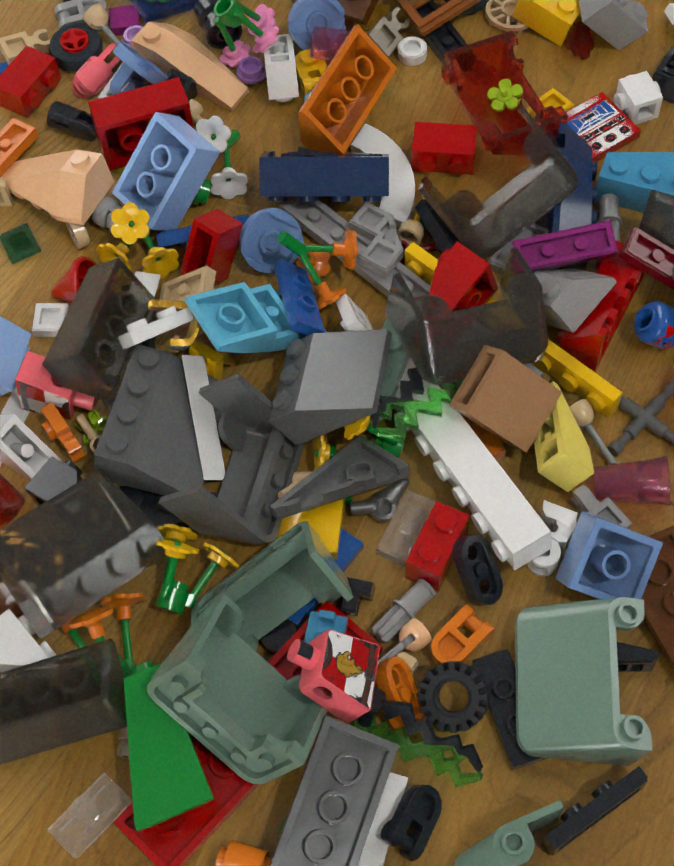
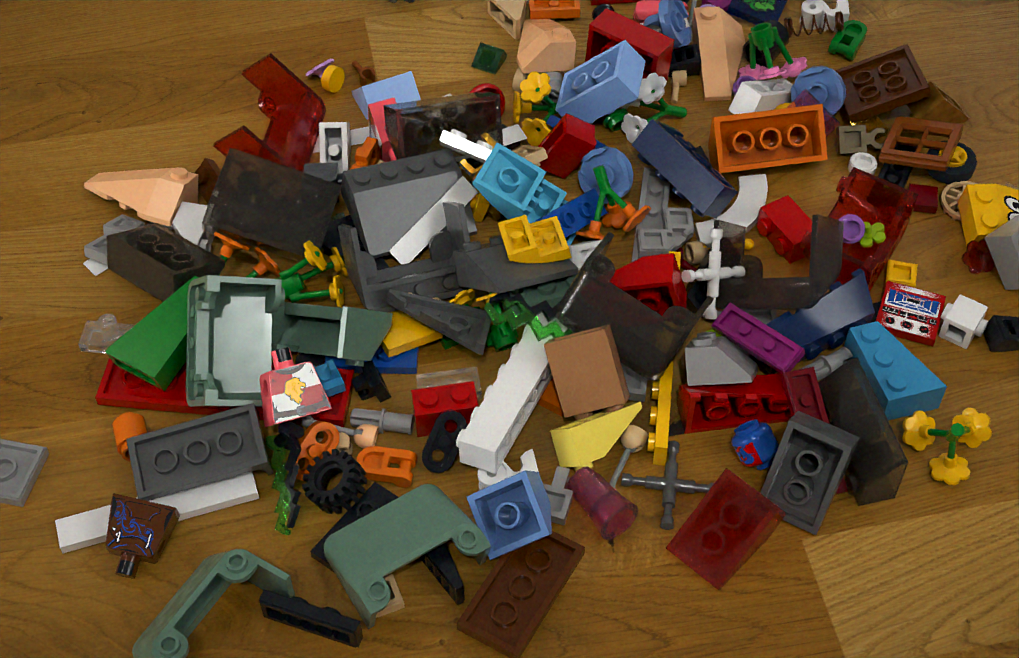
camera: 50 degrees right, 10 degrees down
flat silver animal [350,478,410,523] -> none
black plate [380,785,442,862] -> none
none -> yellow slope [498,215,572,263]
none -> white piece [681,228,745,319]
none -> medium lavender plate [835,214,865,244]
none -> dark red tile [907,183,938,214]

